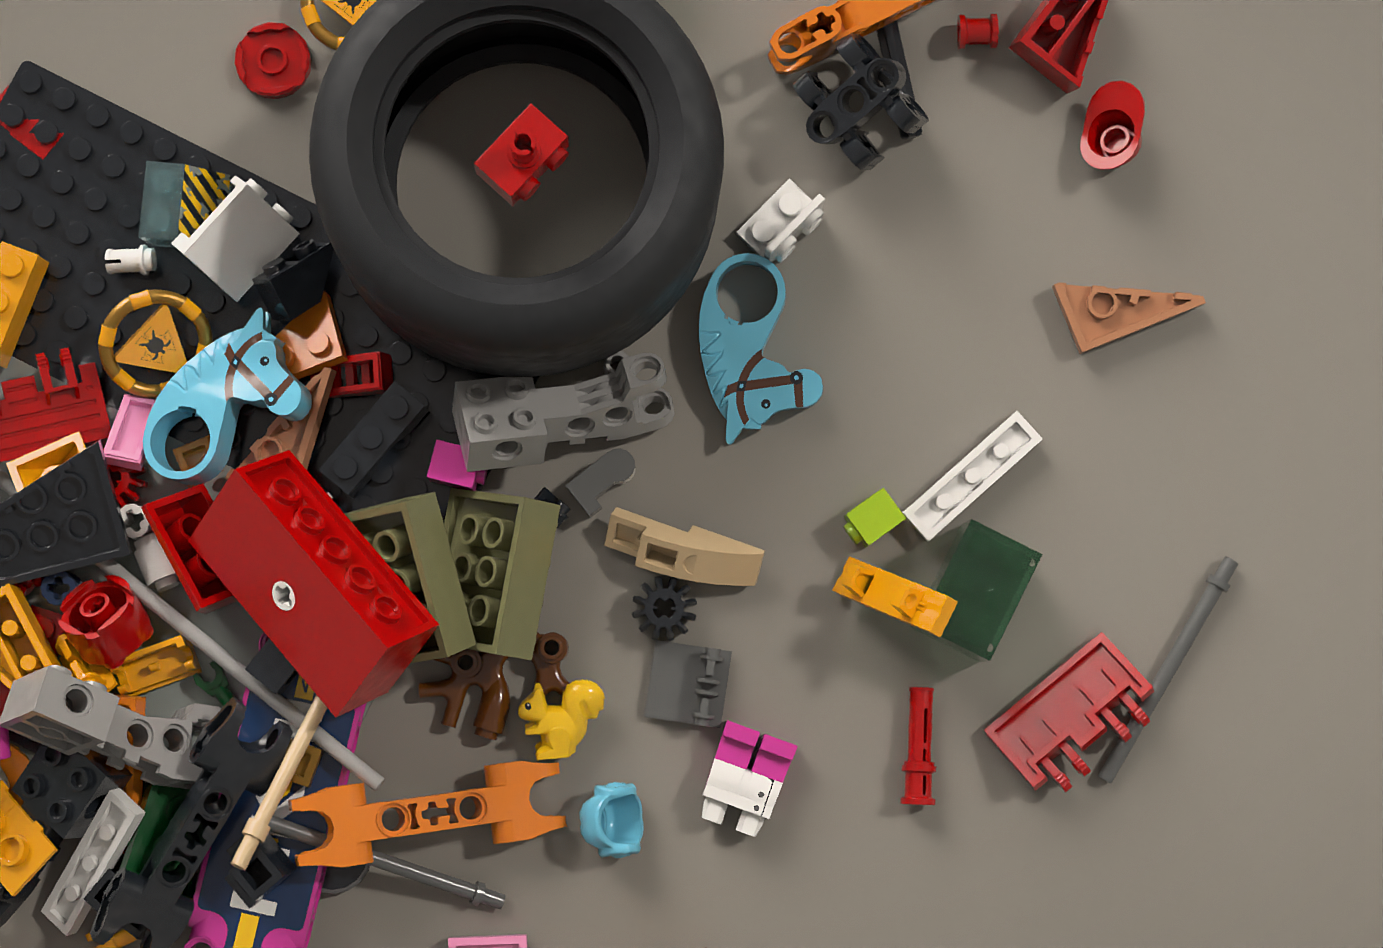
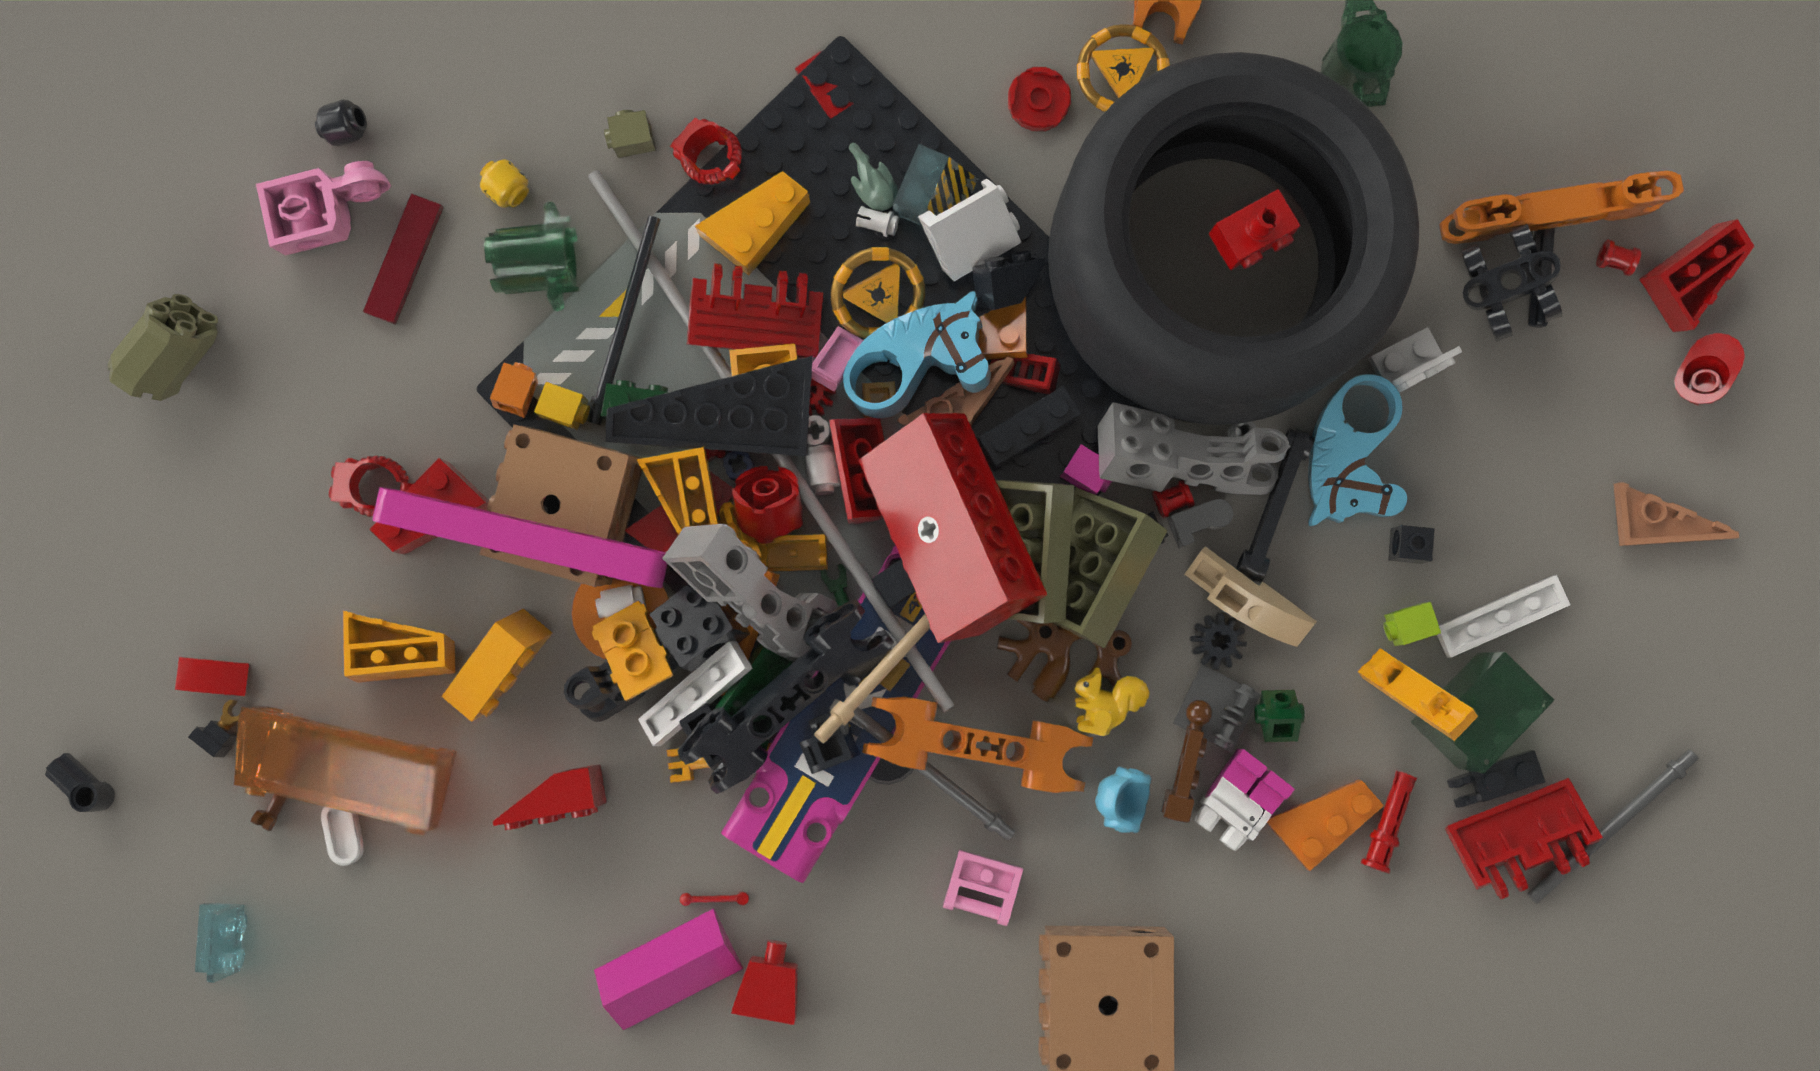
camera: 20 degrees right, 0 degrees up
none -> sand green piece [848,143,898,211]
none -> red bush [1152,479,1194,519]
none -> reddish brown plate [1161,700,1212,823]
none -> black piece [1236,428,1315,583]
none -> dark green brick [1254,690,1305,742]
none -> orange wing [1267,780,1384,871]
none -> black brick [1388,525,1435,564]
none -> black hinge [1447,750,1546,808]

